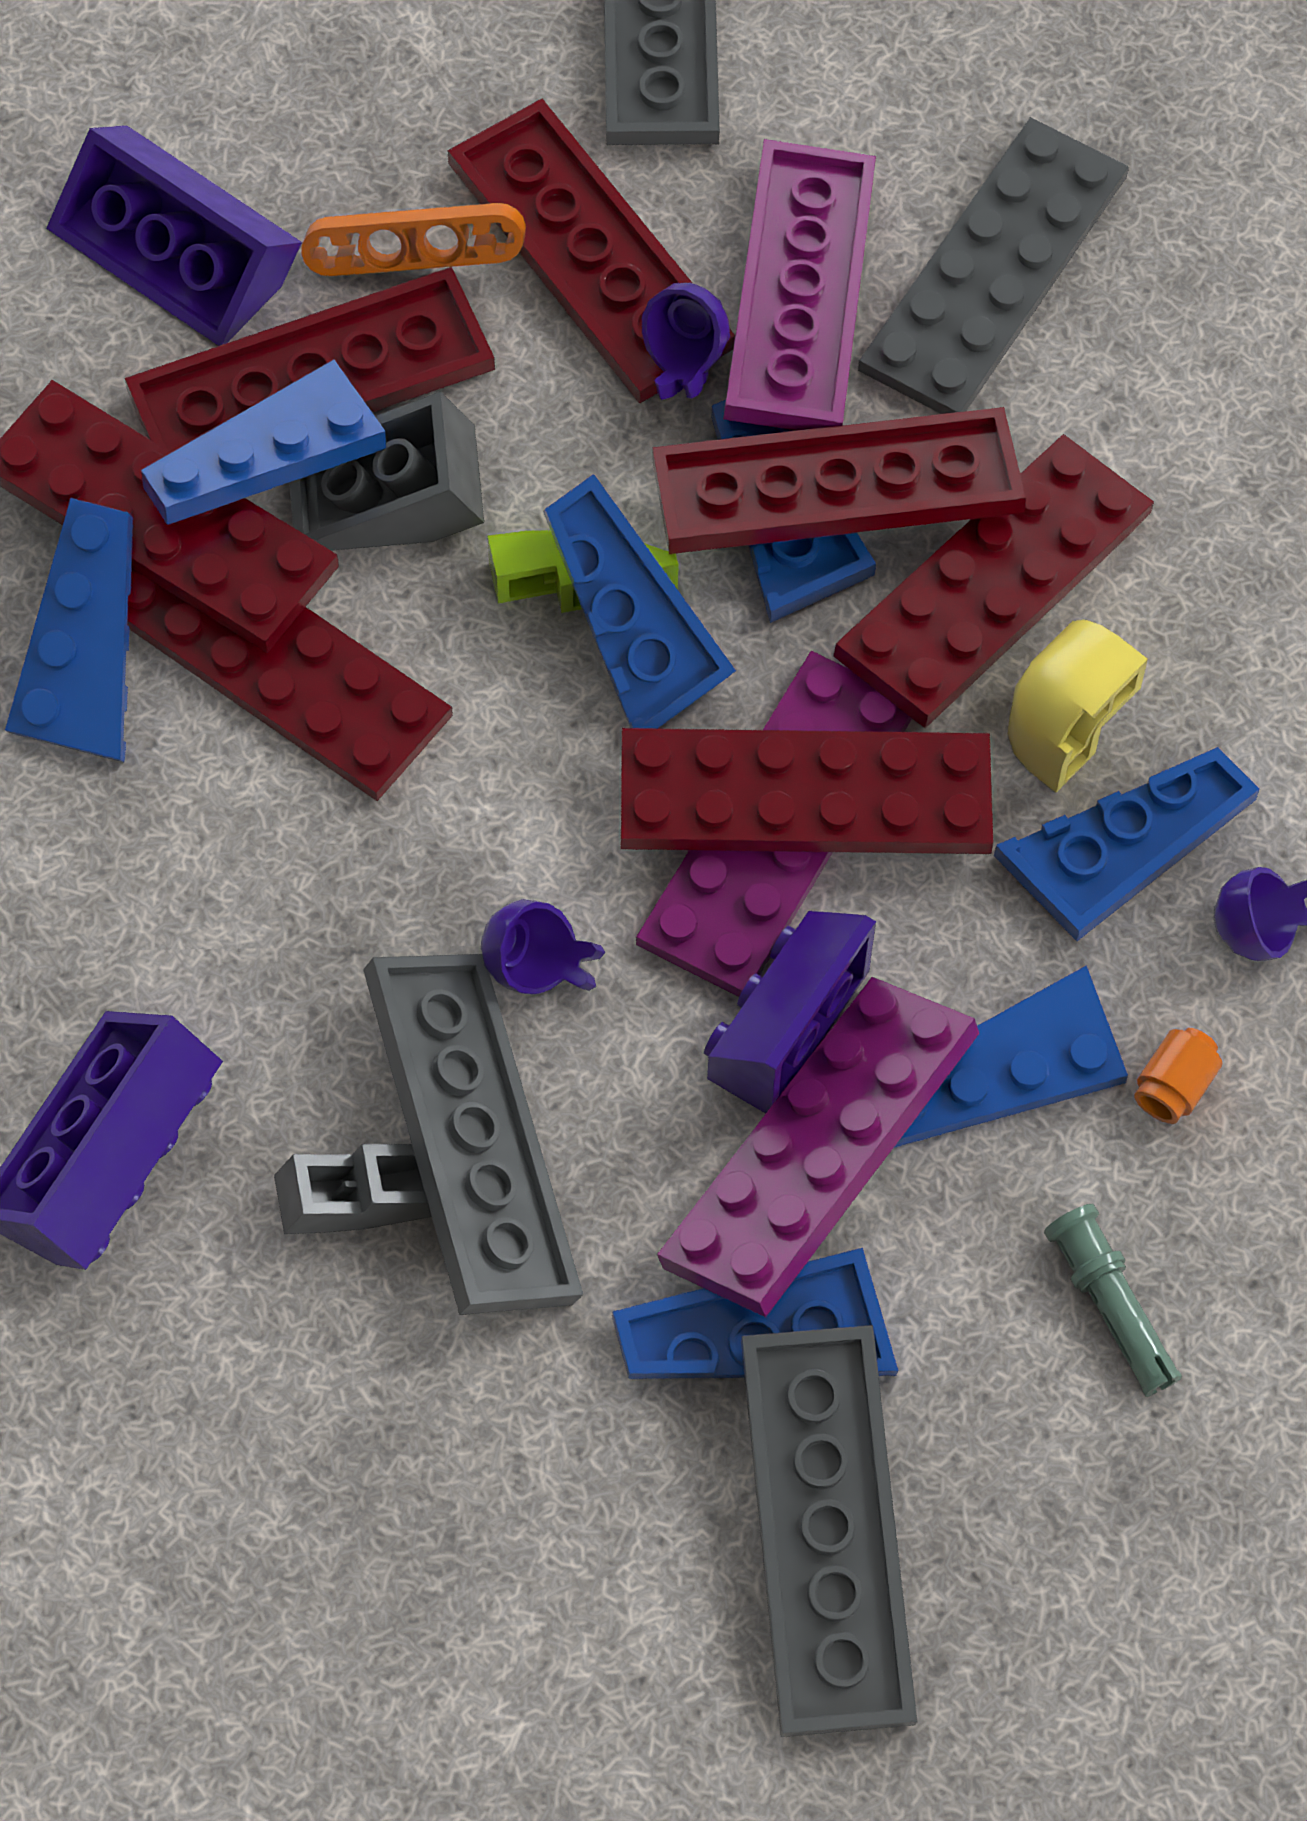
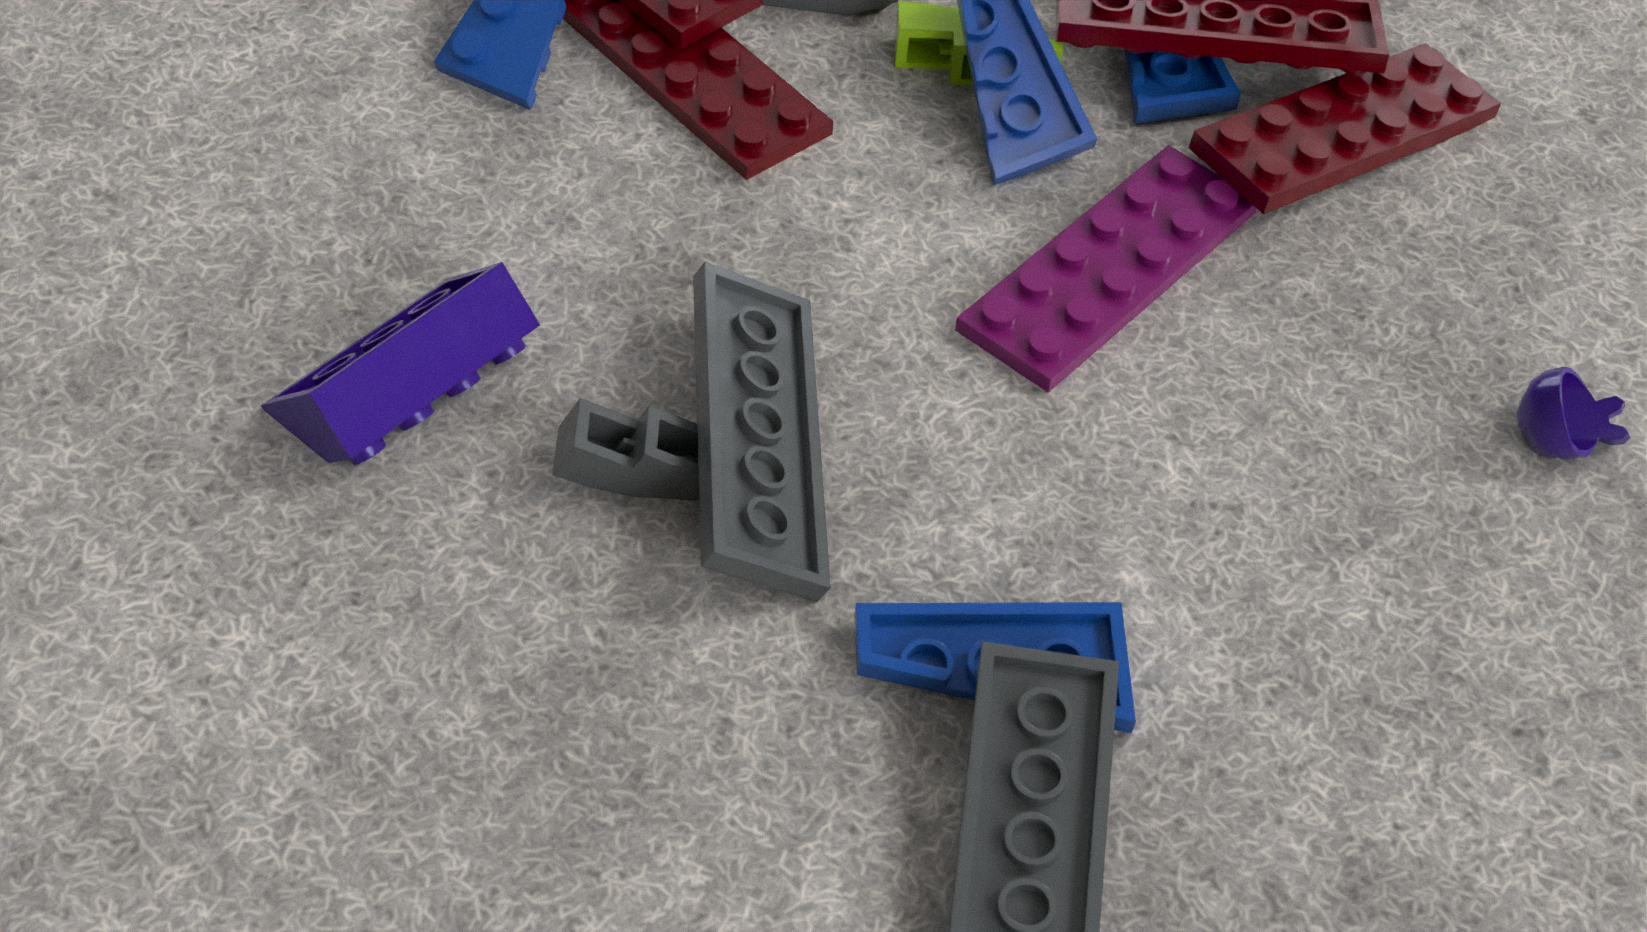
camera: 10 degrees right, 15 degrees down
dark purple piece [481,899,606,995] -> none
dark red plate [621,728,993,854] -> none
magenta plate [657,977,979,1317] -> none
dark purple slope [704,911,876,1114] -> none
blue wing [894,965,1128,1148] -> none
blue wing [994,747,1260,941] -> none
light yellow brick [1008,619,1148,793] -> none
sand green pin [1044,1204,1182,1397] -> none
orange brick [1134,1028,1223,1124] -> none

